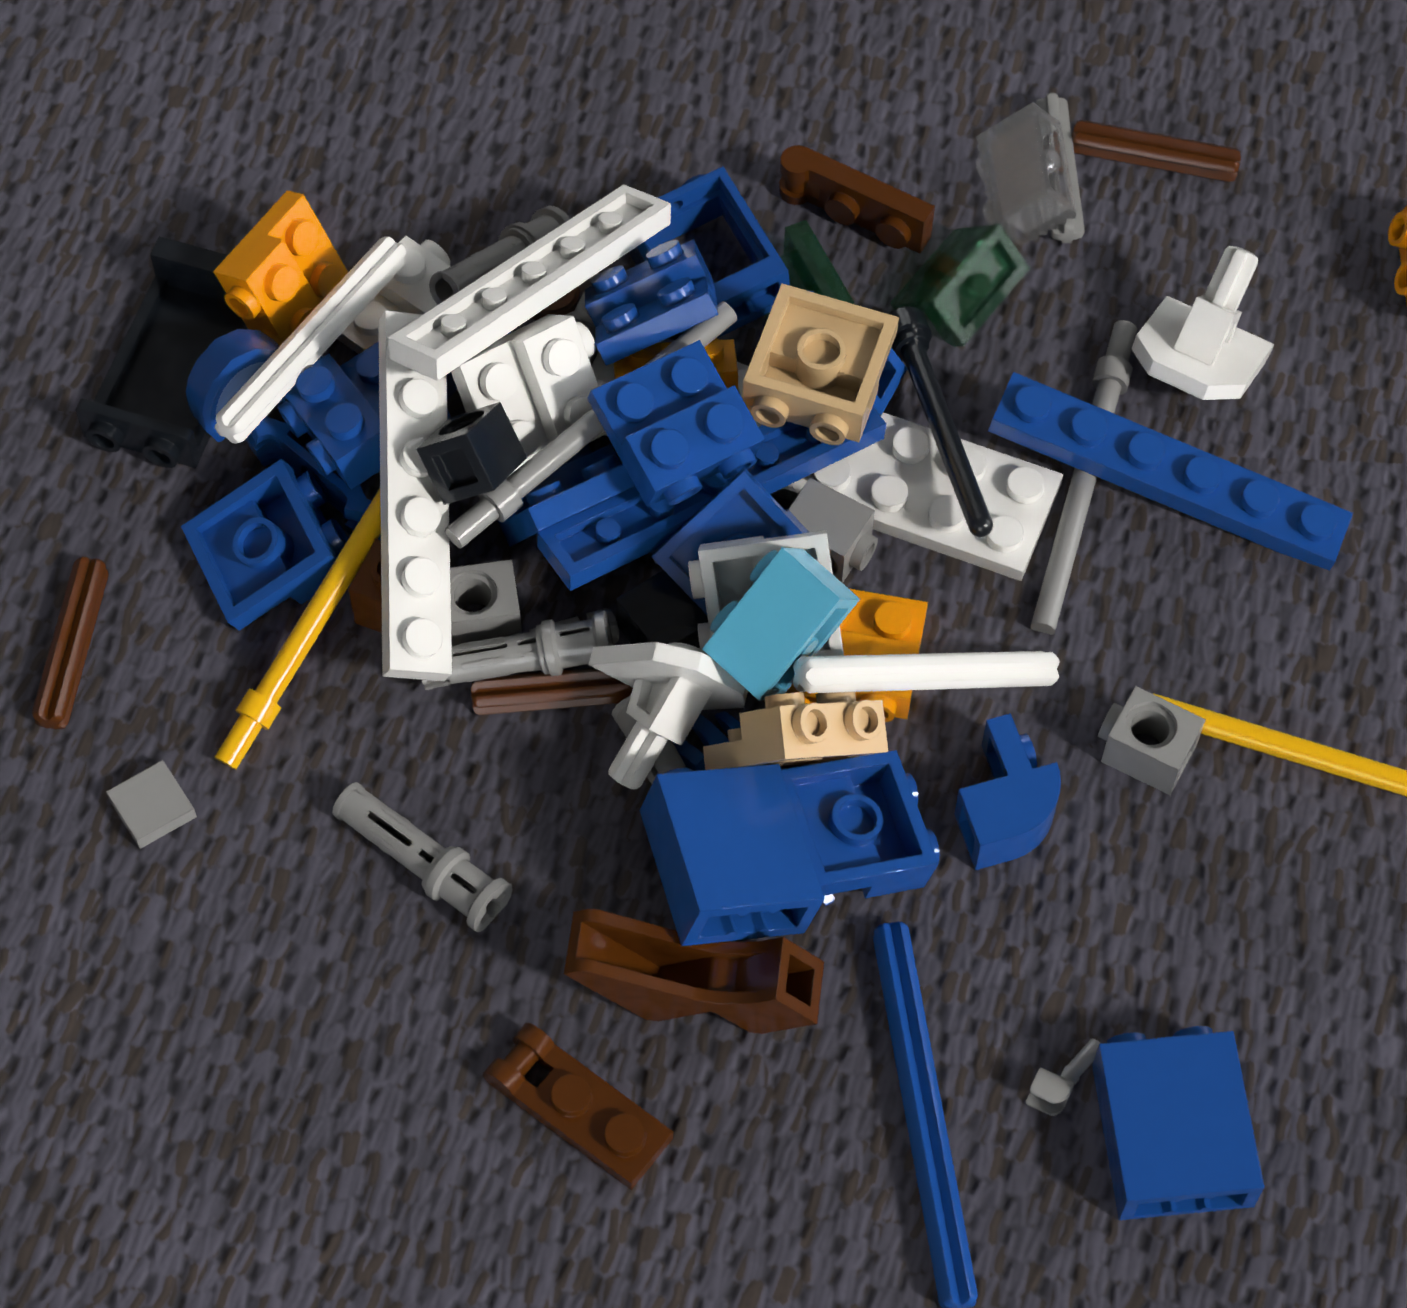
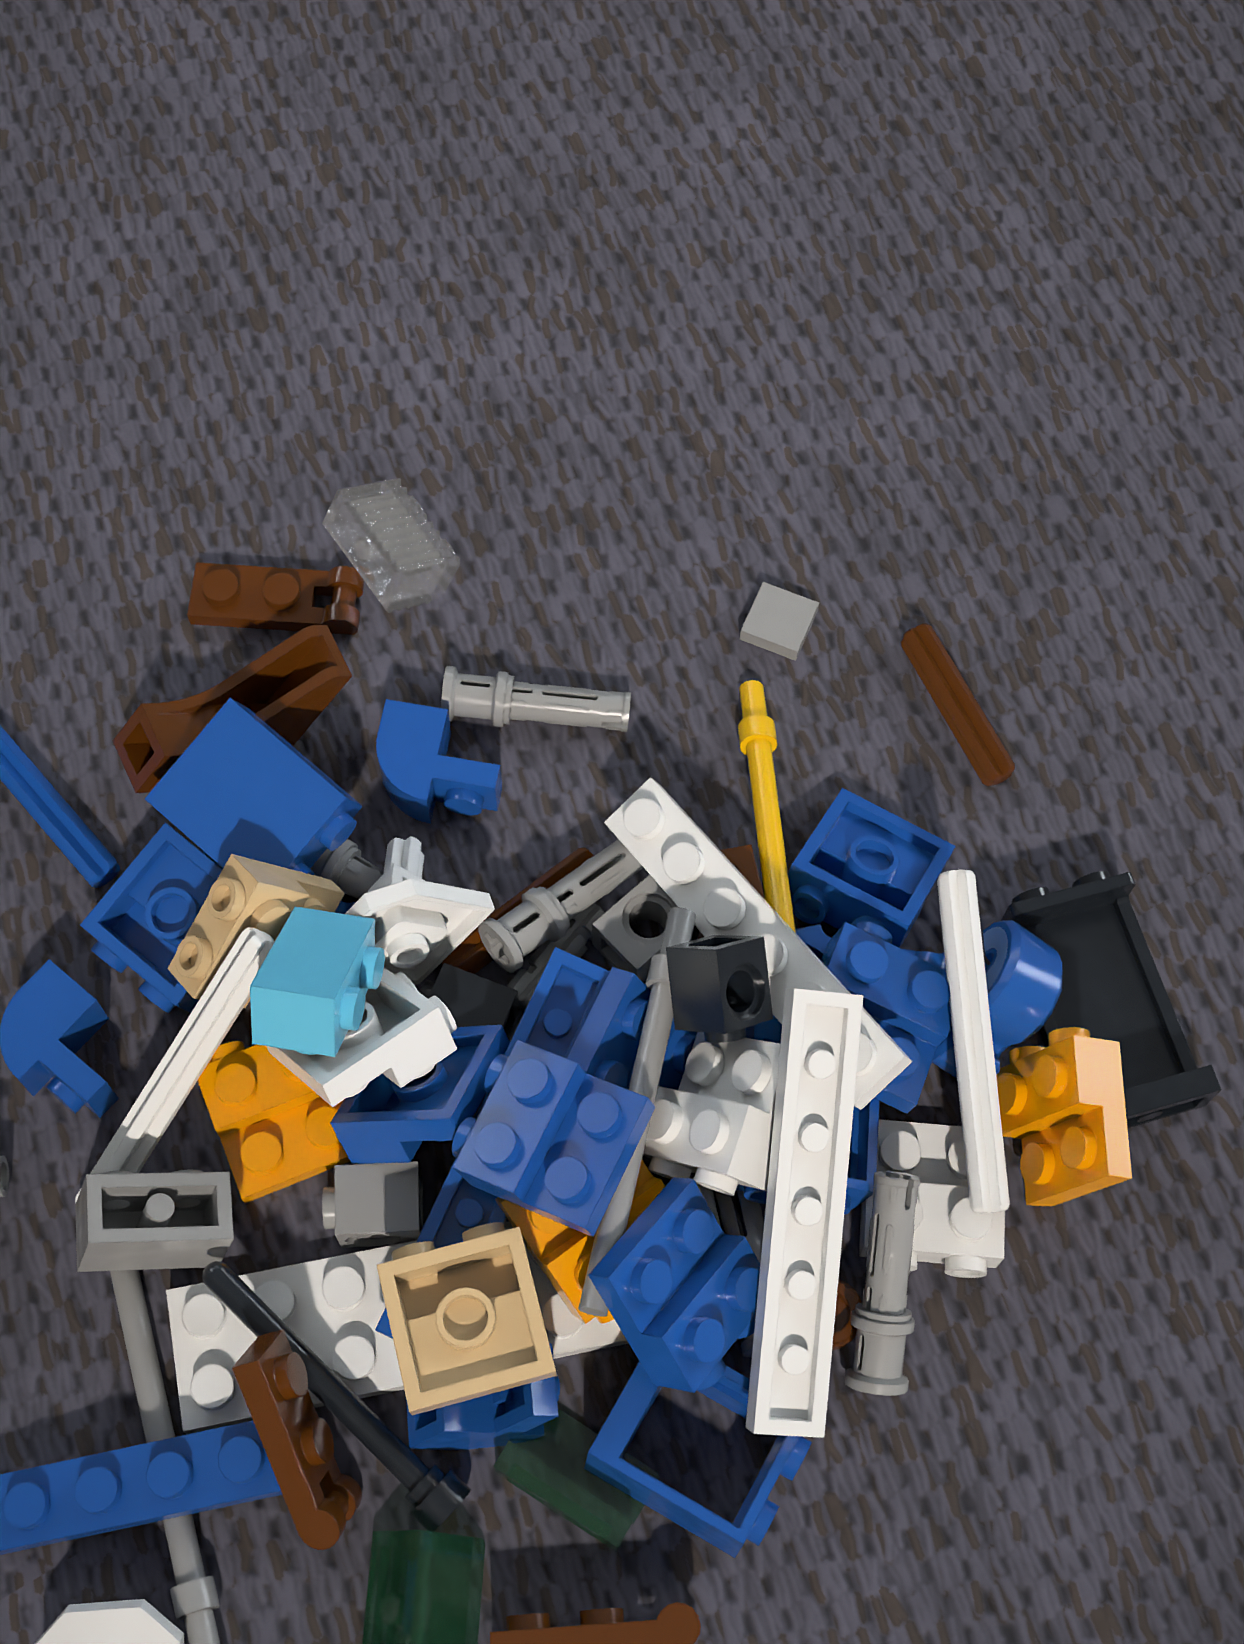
camera: 145 degrees right, 5 degrees up
none -> light grey brick [75,1169,234,1272]
none -> reddish brown plate [232,1329,362,1550]
none -> clear brick [322,478,460,613]
none -> blue brick [376,699,502,824]

